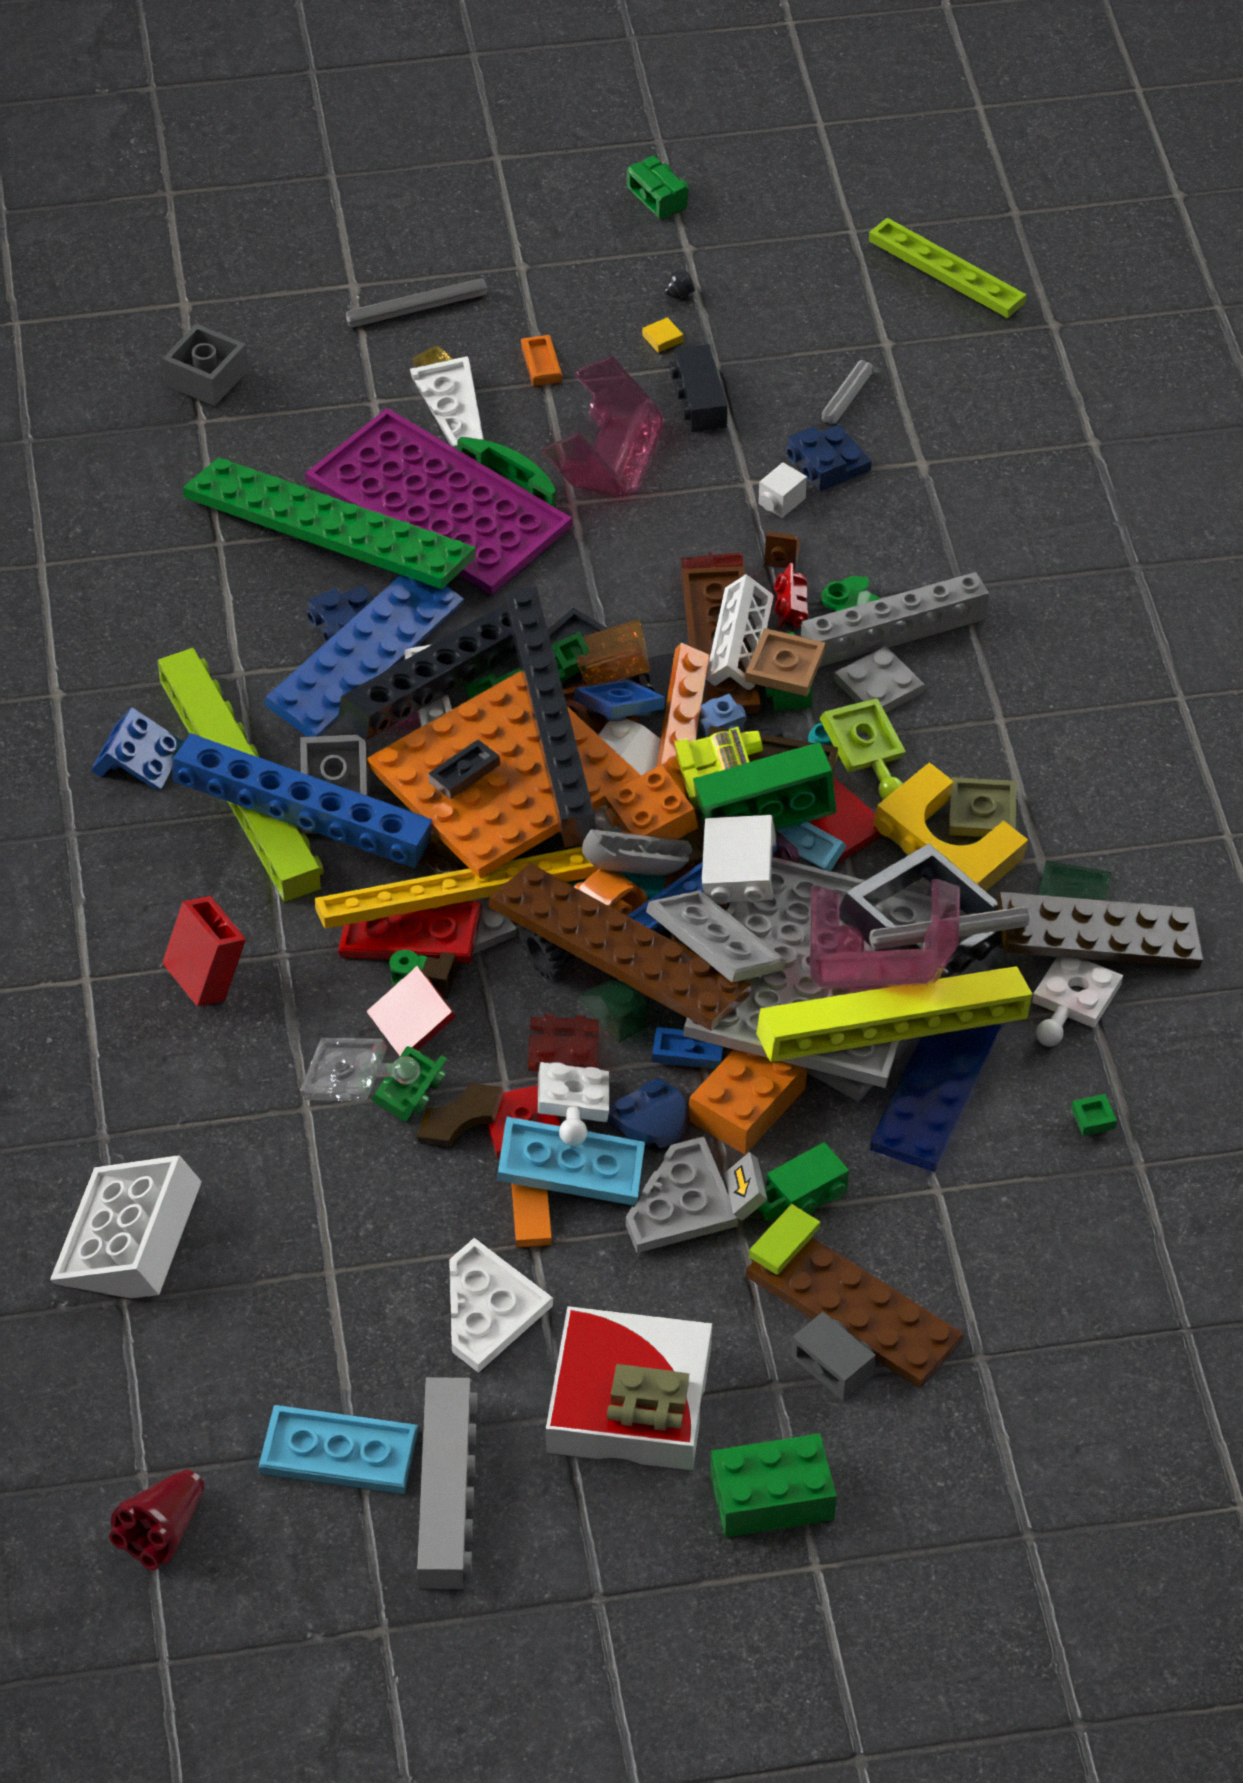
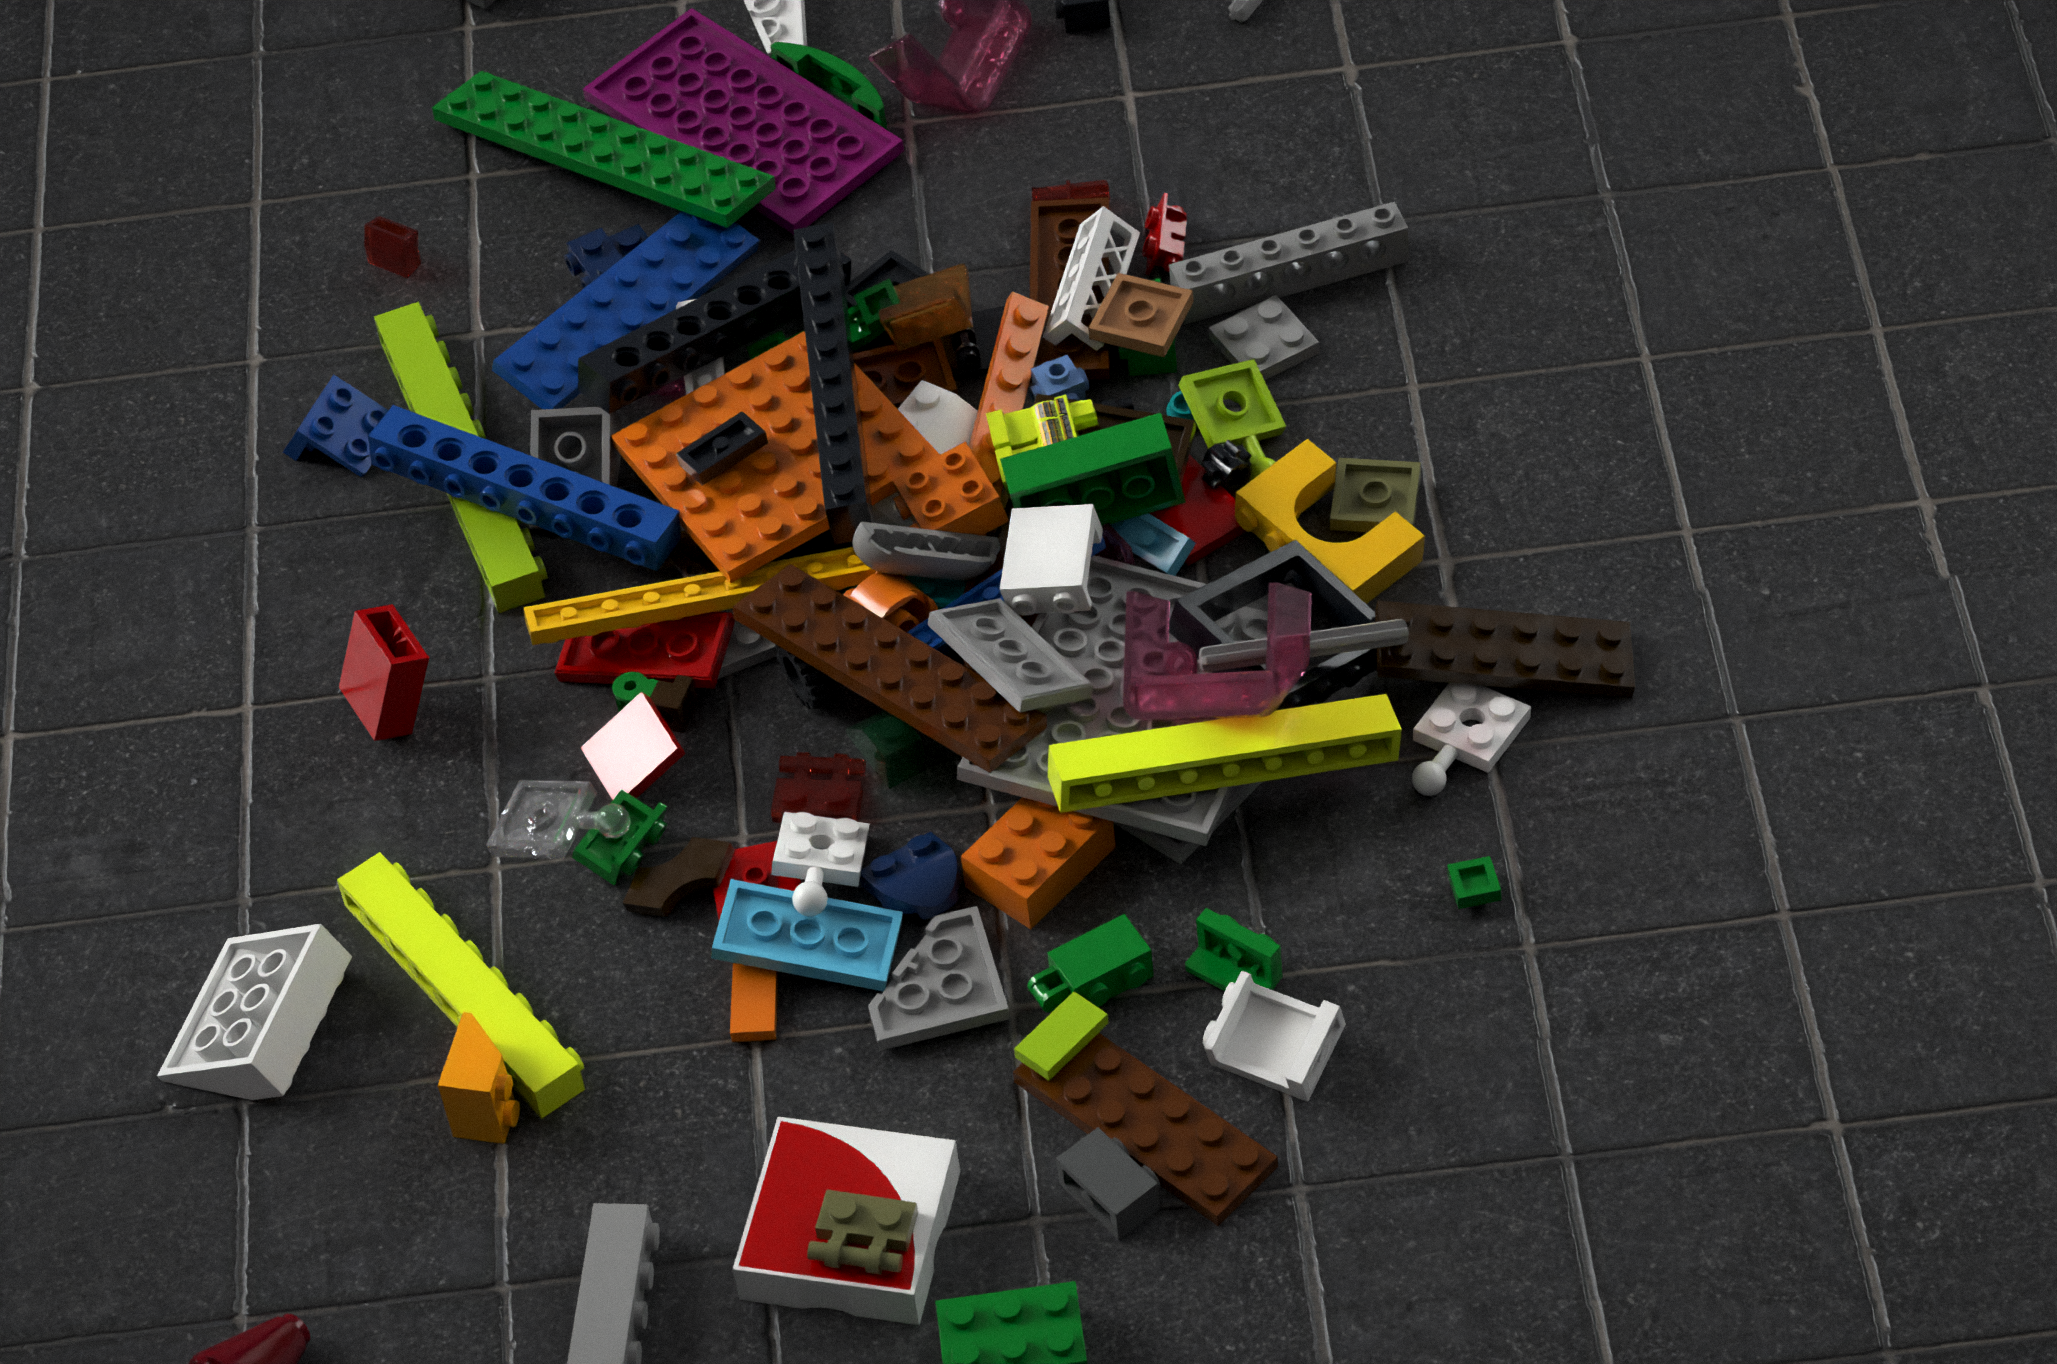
camera: 10 degrees right, 0 degrees up
medium azure tile [259,1405,419,1494] -> none
white plate [449,1238,553,1373] -> none
blue plate [574,679,665,721] -> none
blue plate [652,1027,724,1069] -> none
light grey tile [724,1152,767,1221] -> none
white brick [758,463,807,518] -> none
reddish brown bracket [765,532,801,569] -> none
dark blue plate [786,425,872,491] -> none
green plate [821,576,880,612] -> none
clear blue plate [870,1022,1006,1172] -> none
clear green tile [1039,860,1112,901] -> none
none -> neon yellow brick [337,852,585,1119]
none -> clear red piece [364,216,422,278]
none -> light orange slope [438,1012,520,1144]
none -> green bracket [1185,908,1283,991]
none -> black gear [1201,440,1252,492]
none -> white panel [1202,971,1346,1102]

